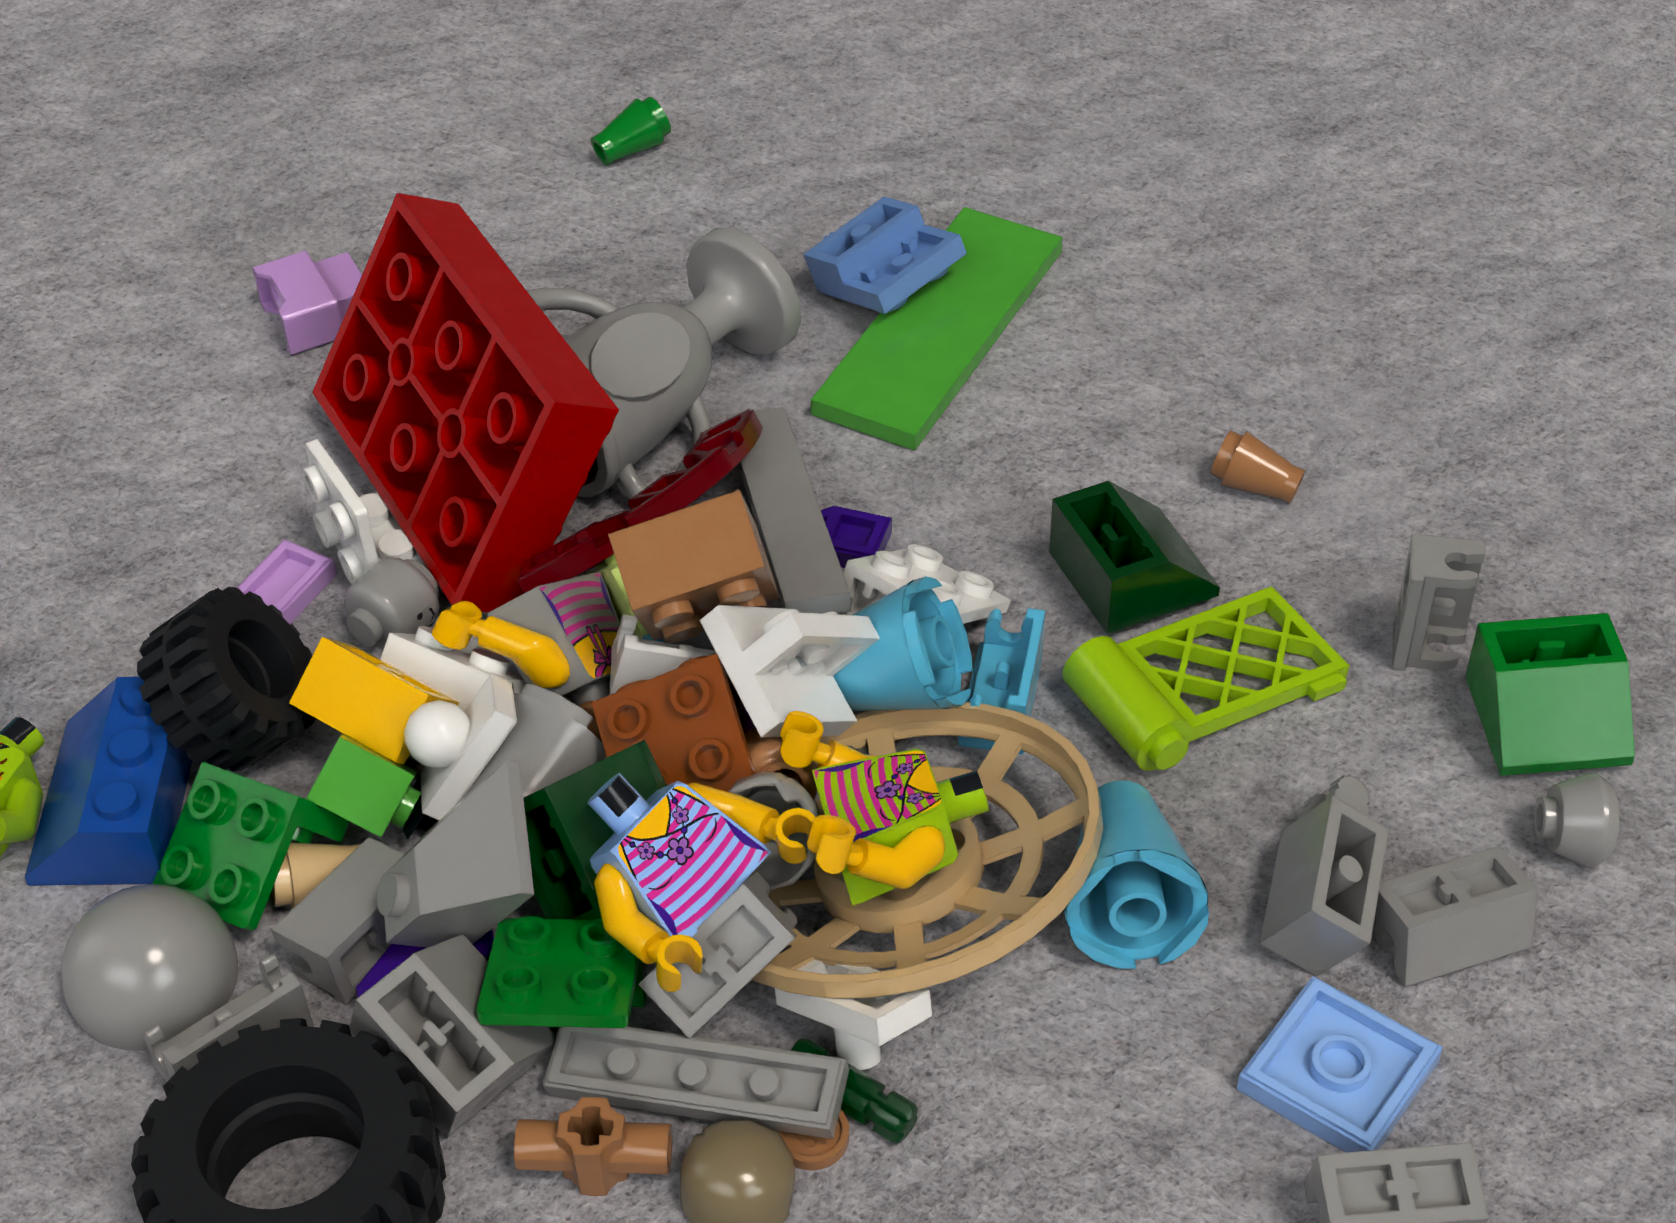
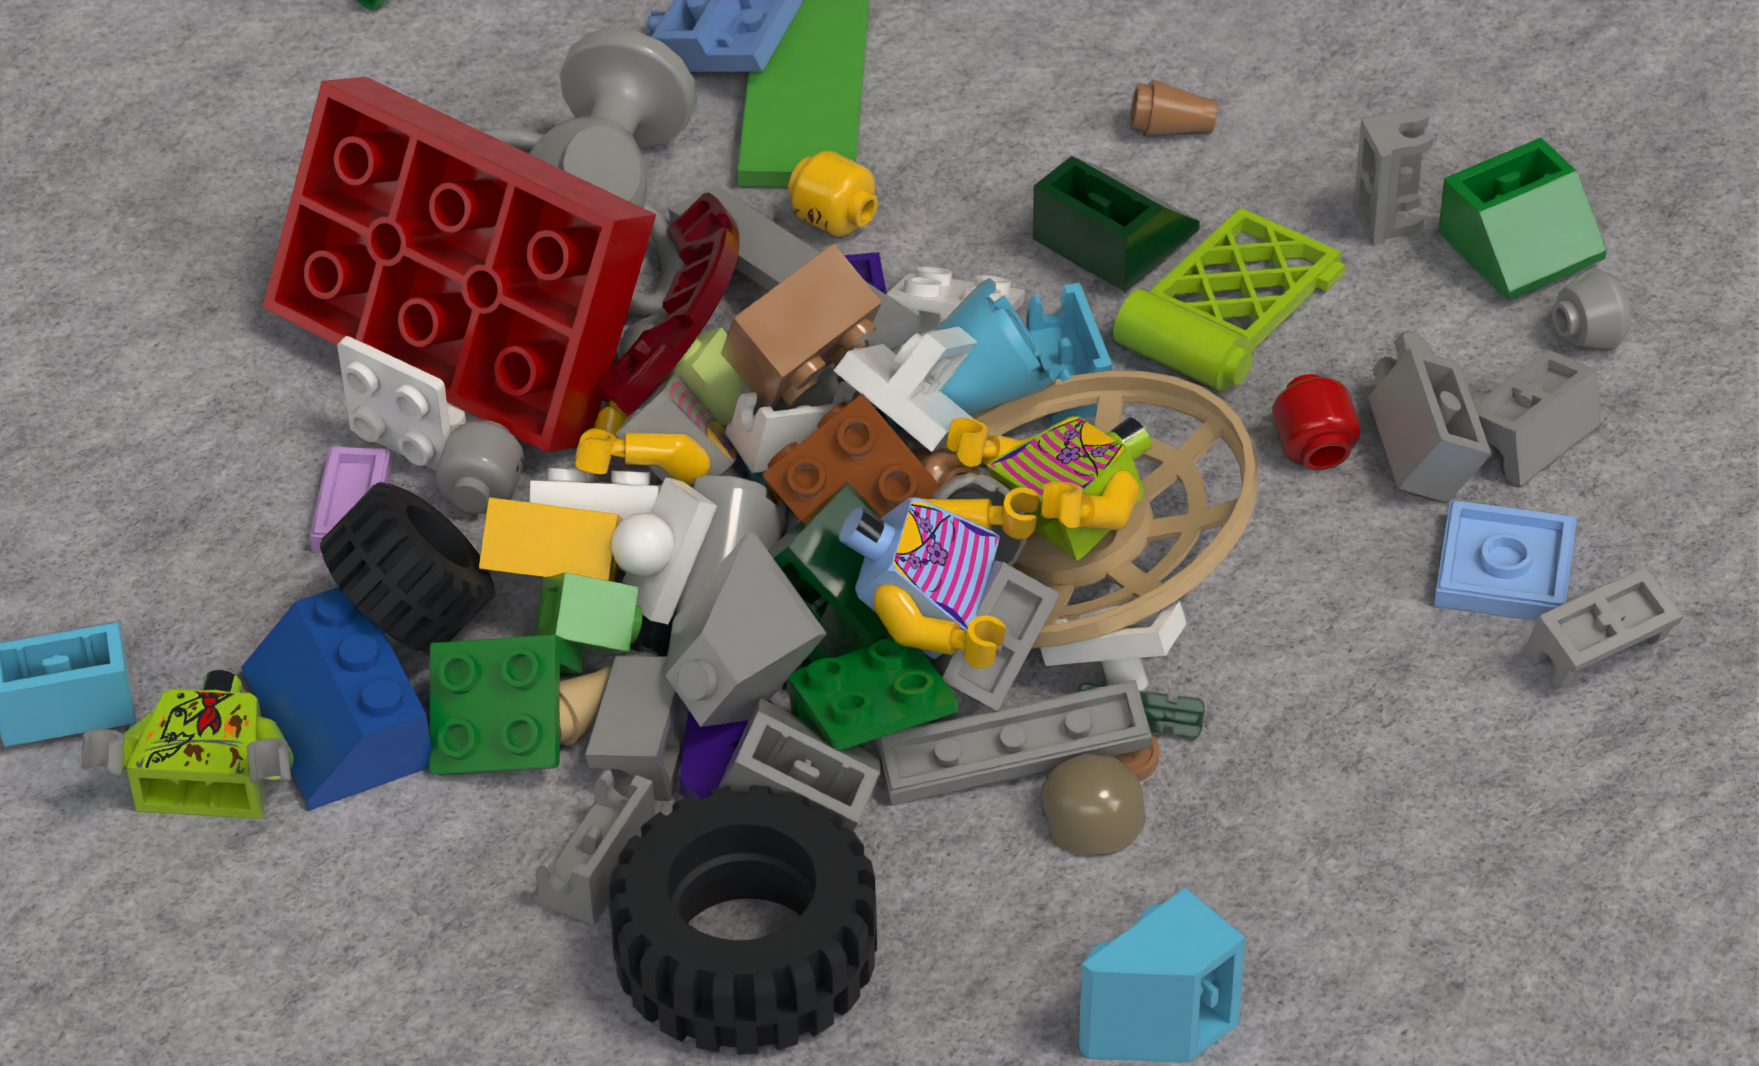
camera: 25 degrees left, 0 degrees up
light grey piece [61,884,238,1051] -> none
lavender piece [252,250,362,355] -> none
medium nougat axle [514,1097,673,1196] -> none
medium azure cone [1064,780,1209,969] -> none
none -> yellow head [788,150,878,237]
none -> red head [1272,374,1360,470]

